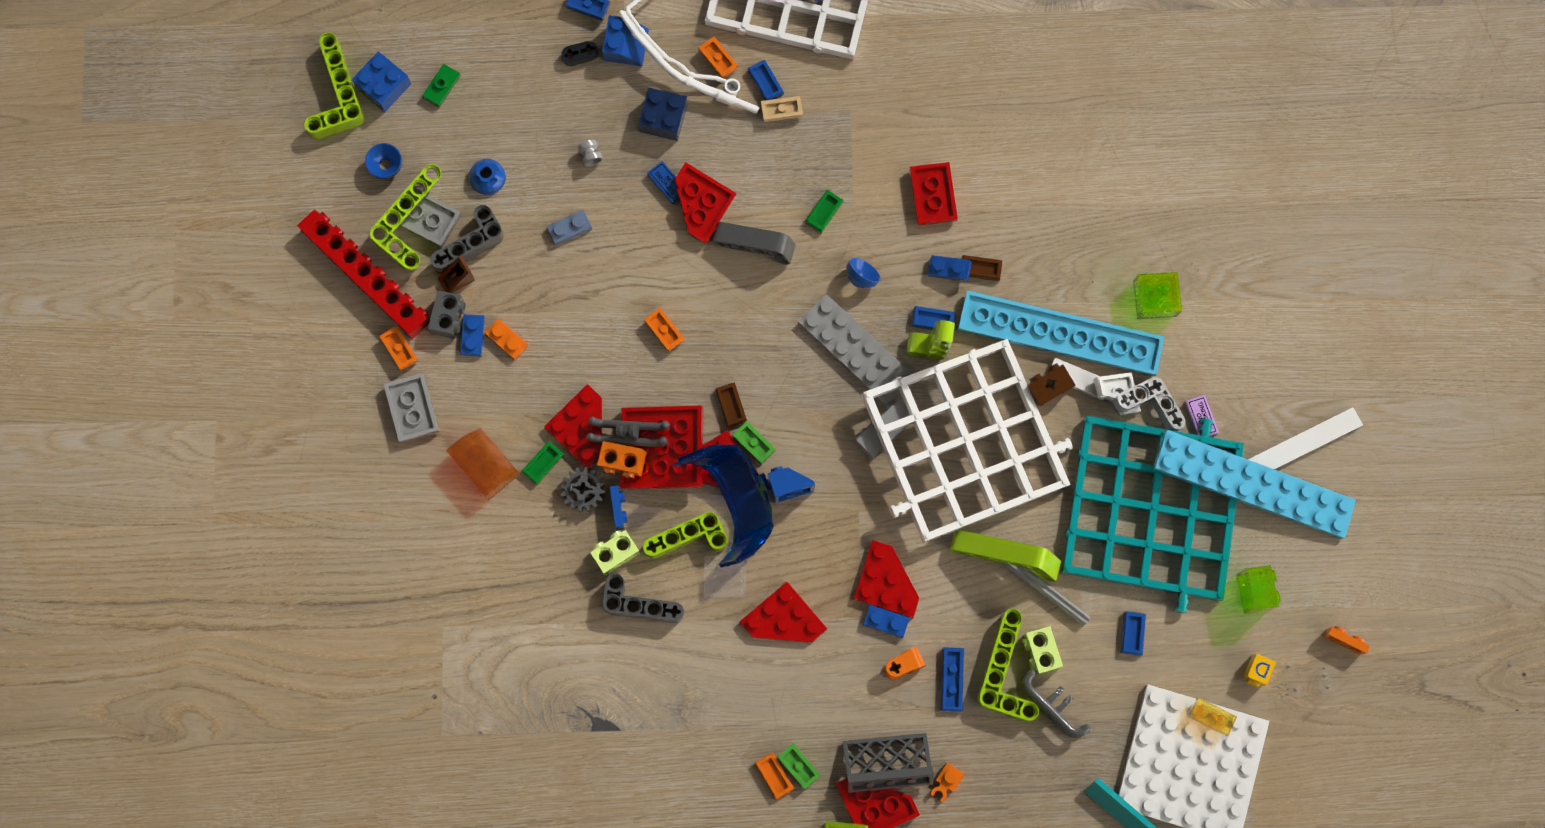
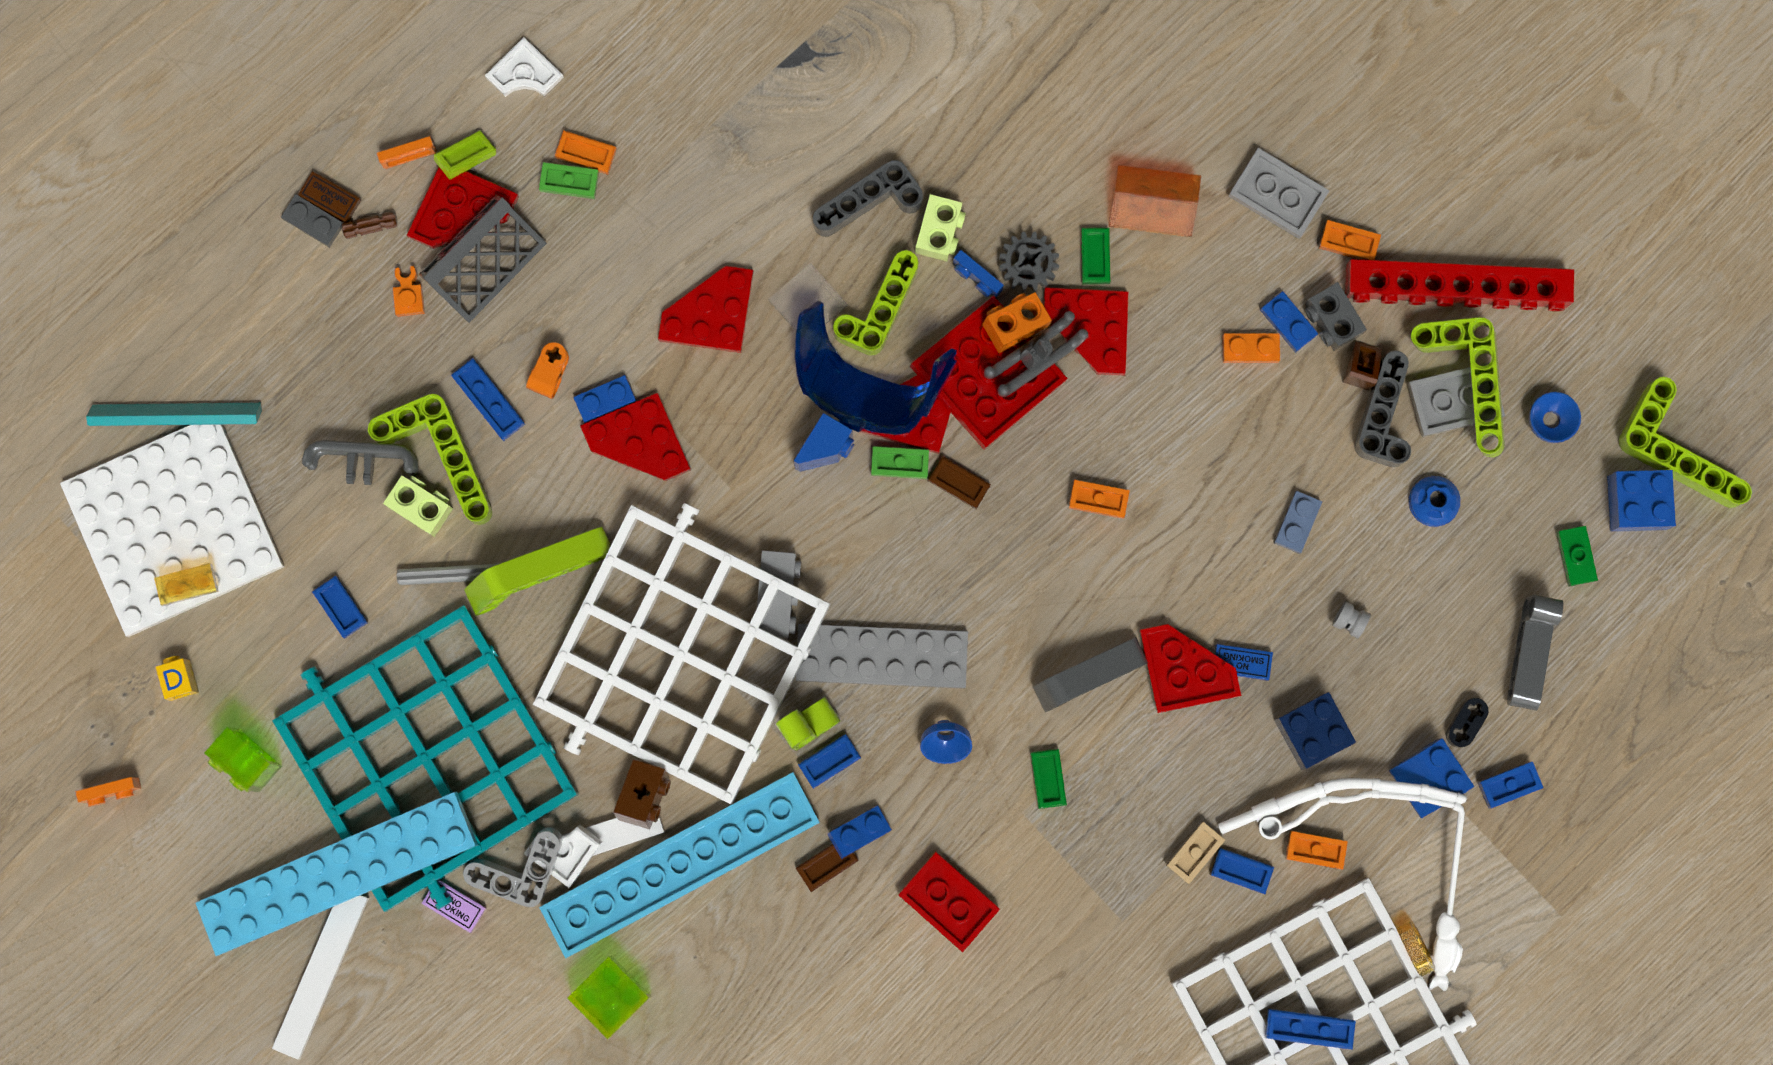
camera: 140 degrees right, 5 degrees up
none -> dark grey beam [1507,595,1563,711]

